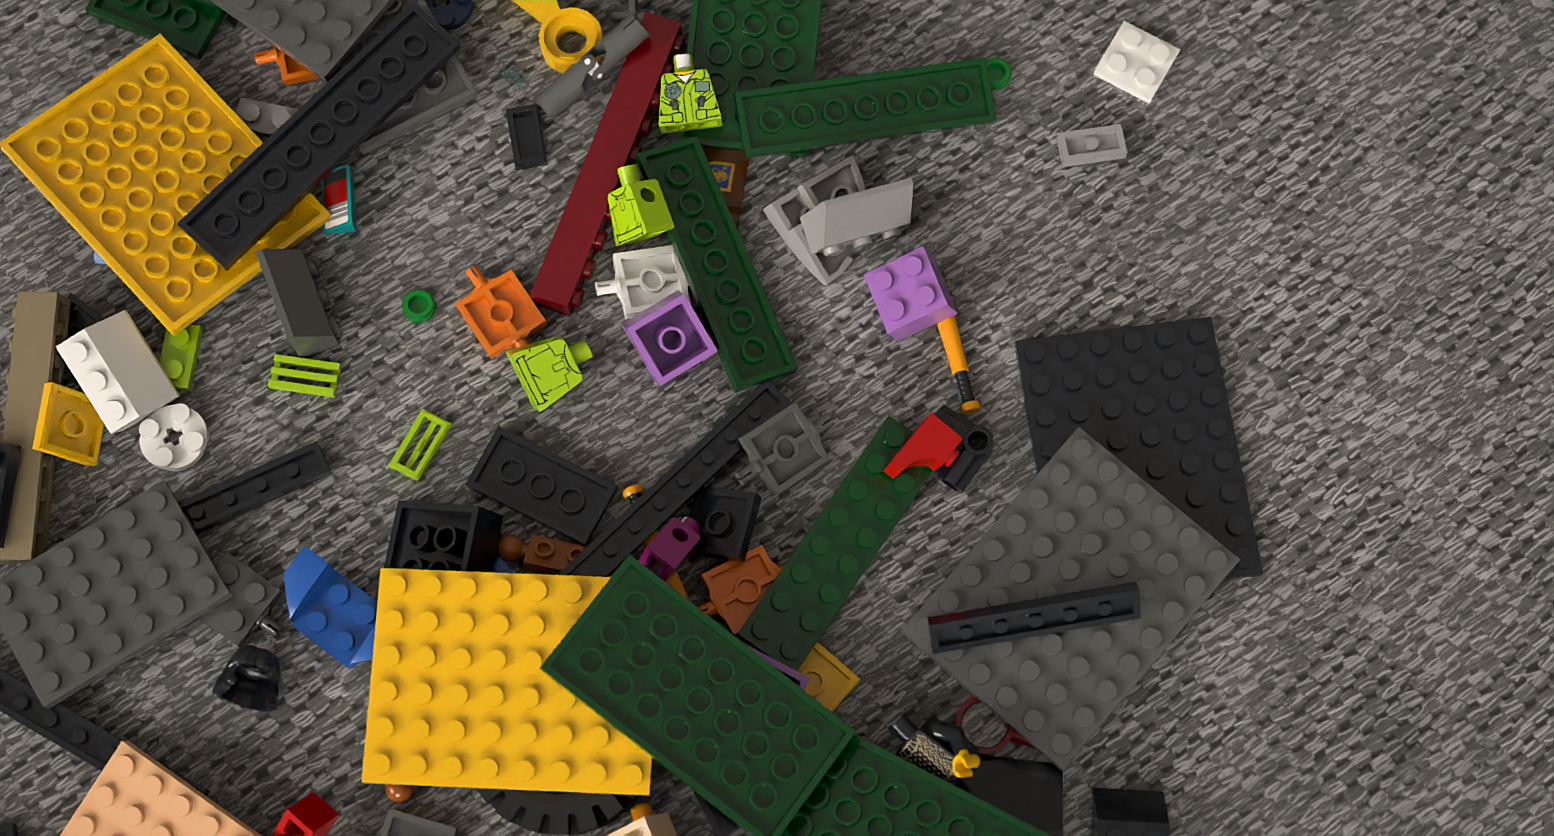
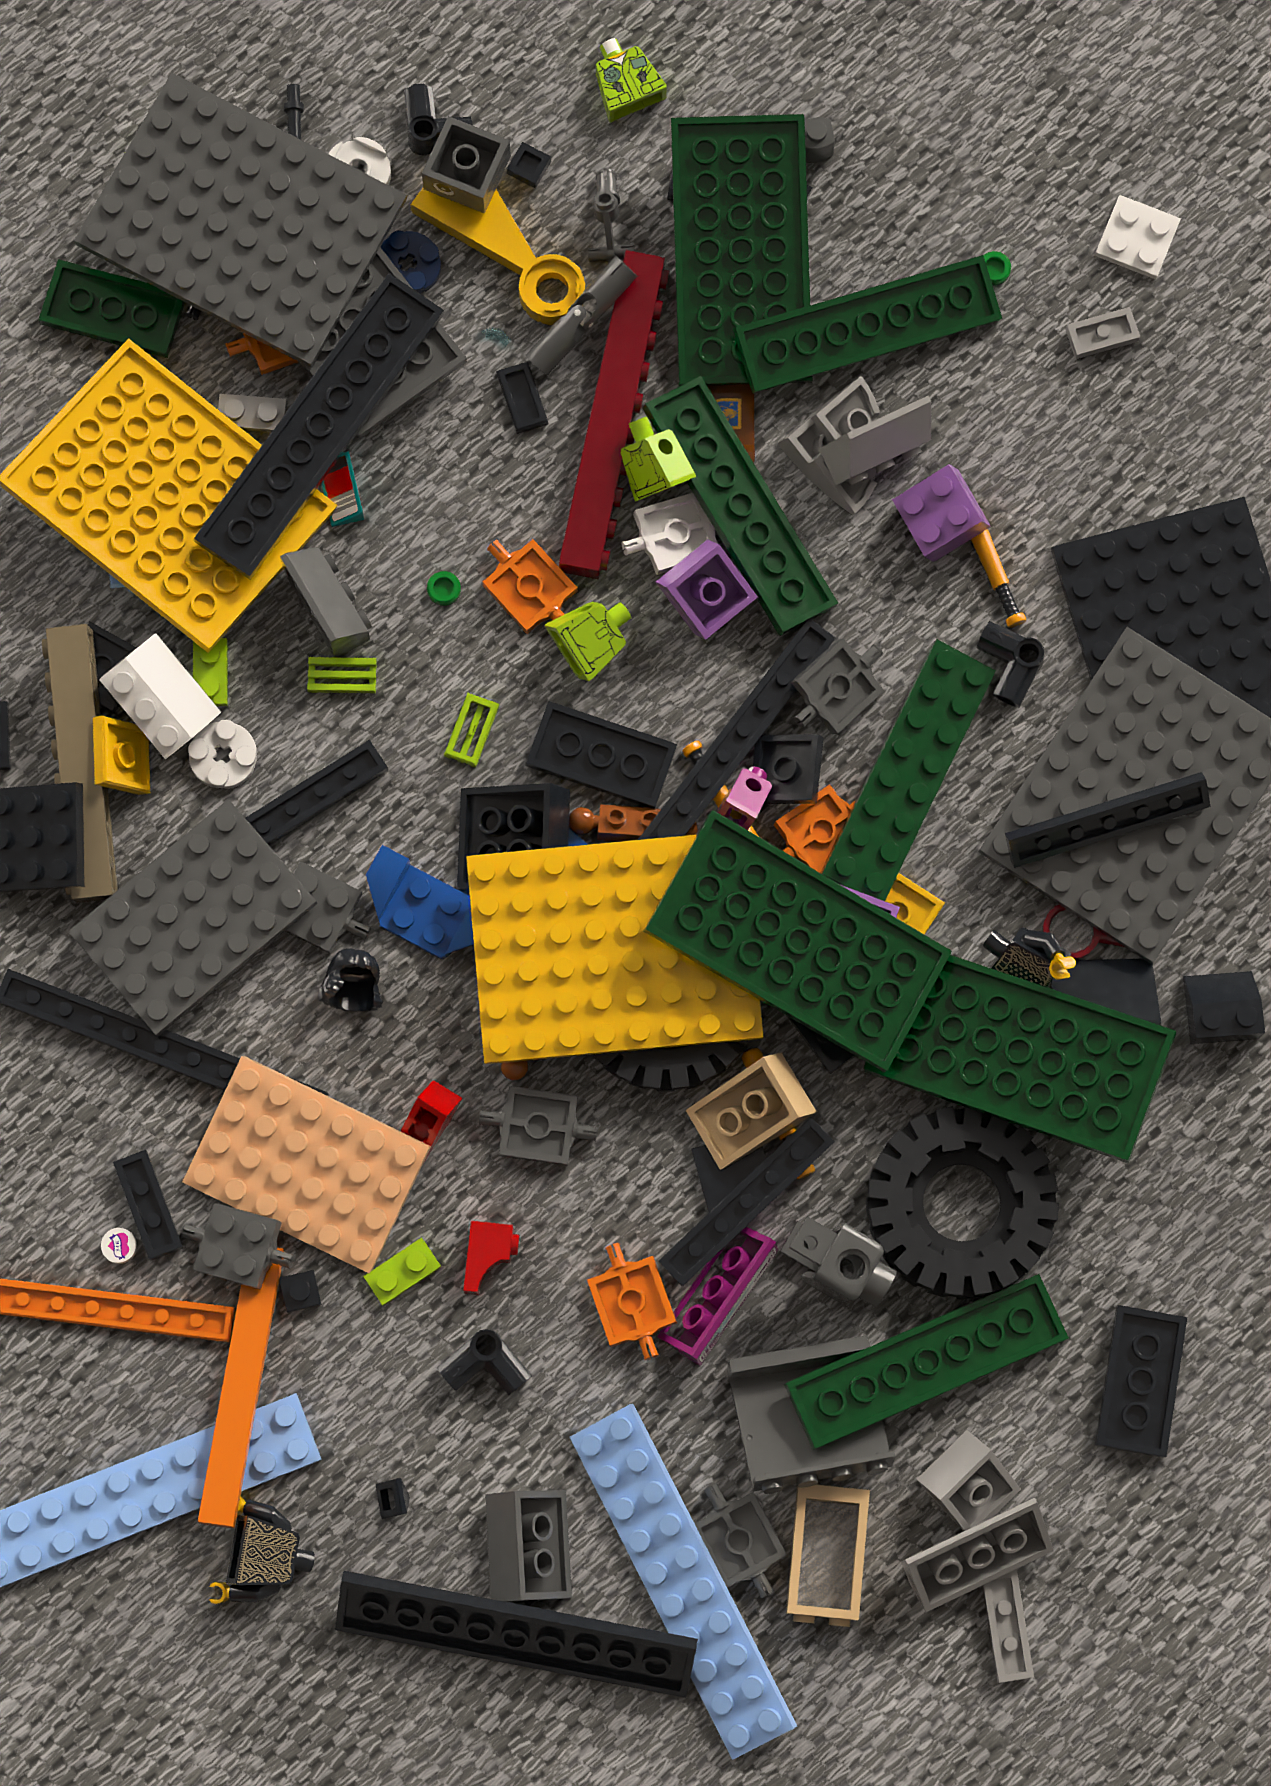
camera: 10 degrees left, 5 degrees up
lime torso [659,54,723,134] -> none
red arch [883,412,963,479] -> none

